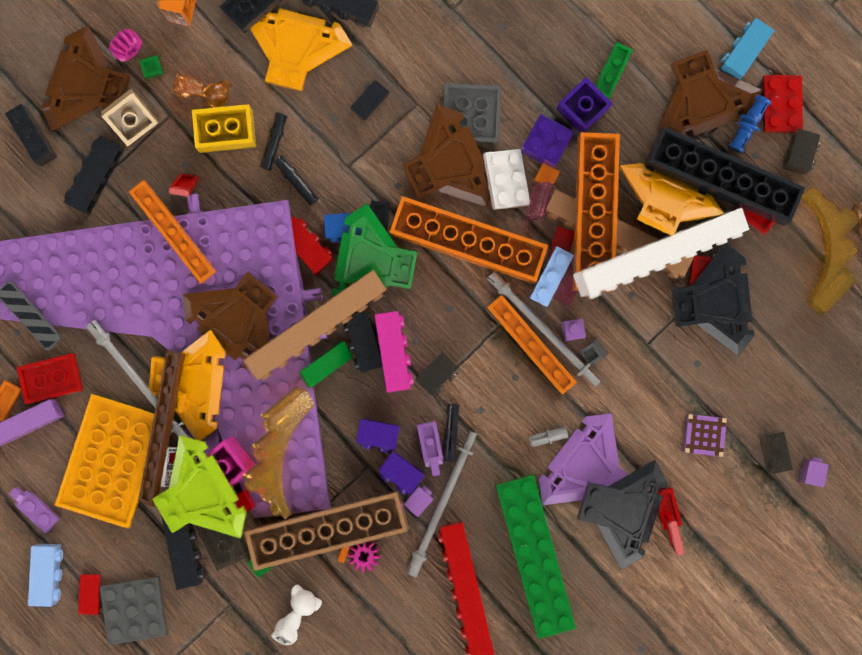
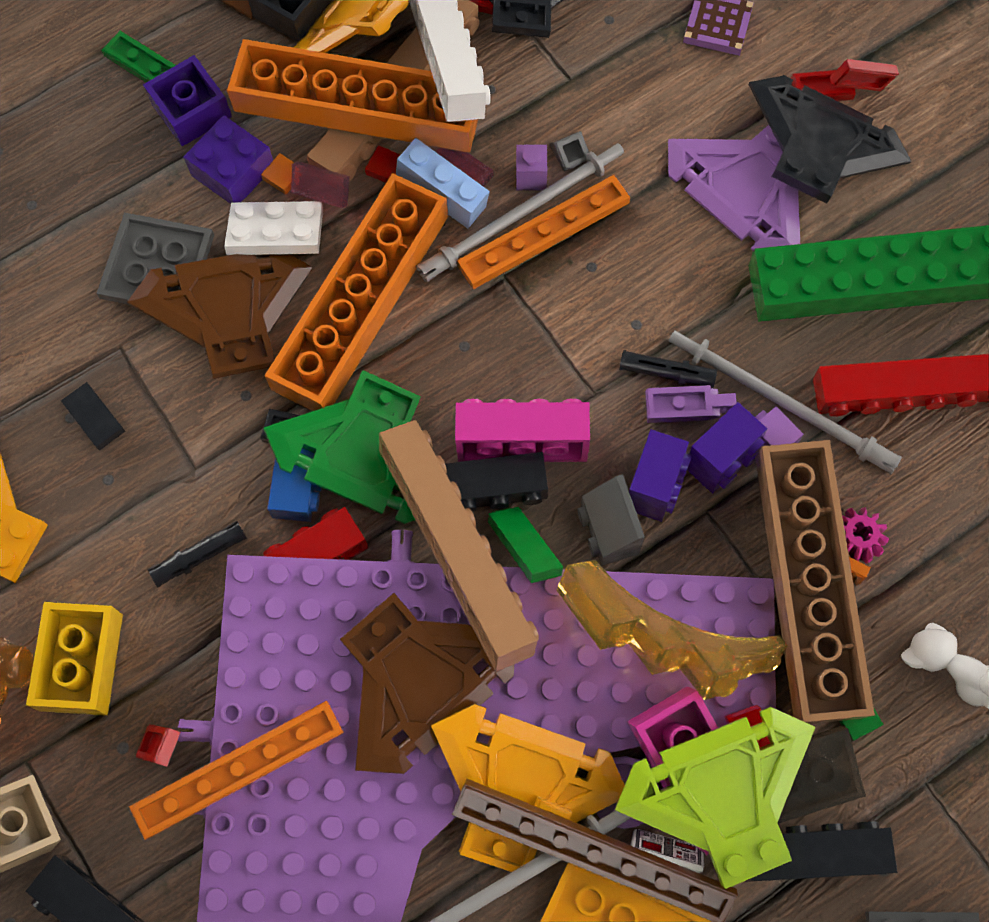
camera: 75 degrees left, 15 degrees down
black pin [259,112,288,171] -> none
clear smoke brick [415,352,458,396] -> none
light grey axle [529,426,568,447] -> none
none -> dark grey slope [577,474,645,566]

